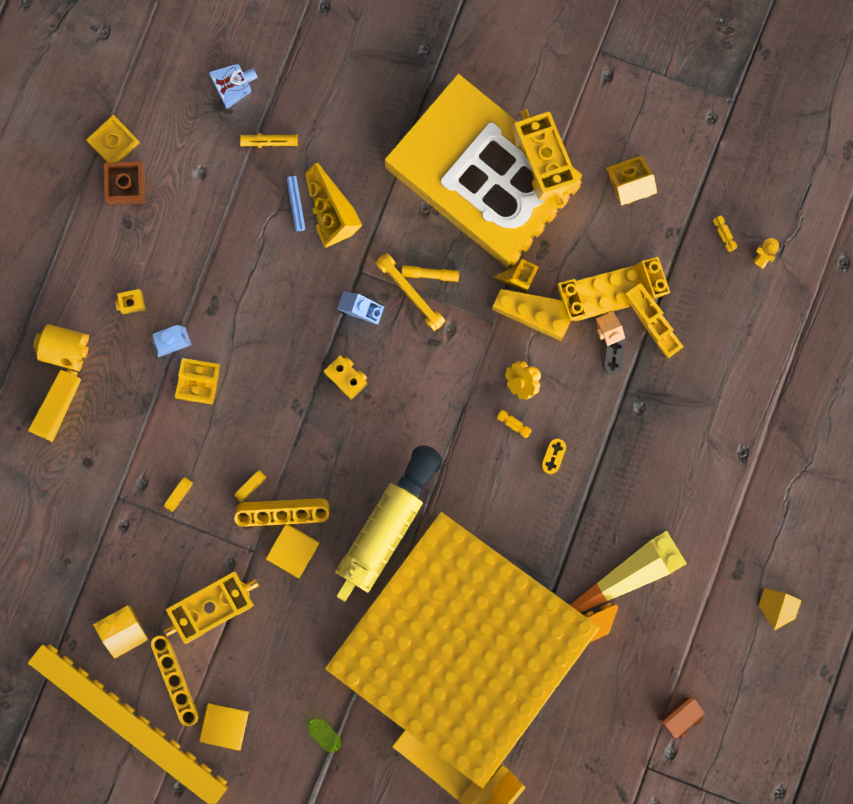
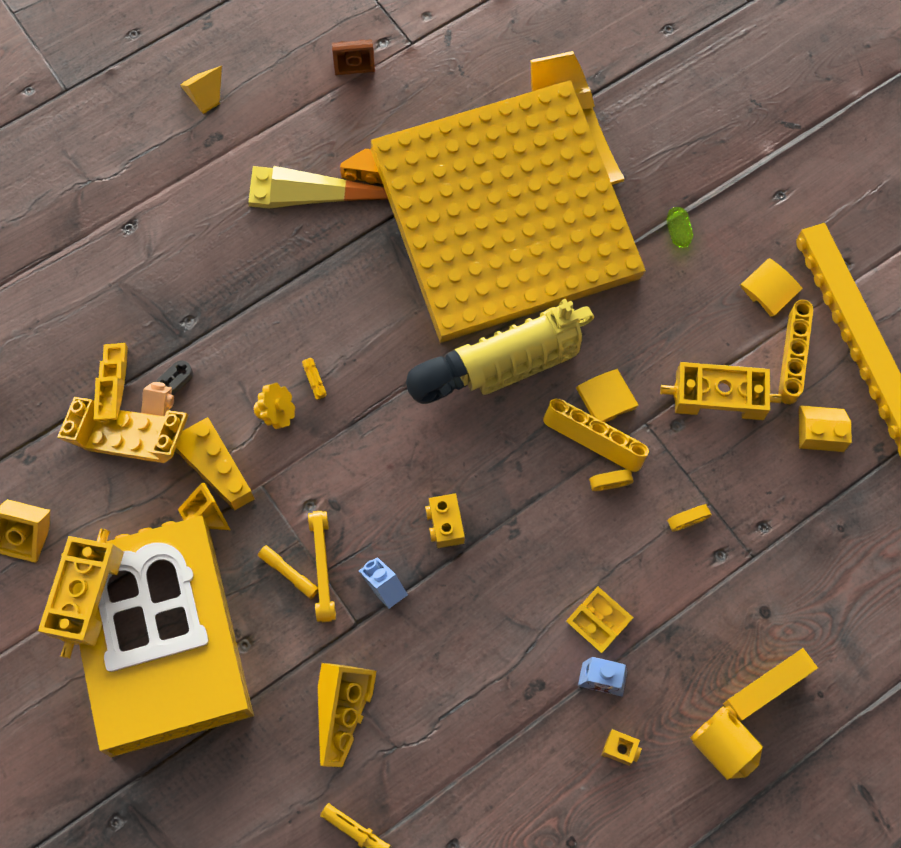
camera: 145 degrees left, 15 degrees down
light blue axle [287,176,305,232] -> none
yellow beam [542,439,566,474] -> none

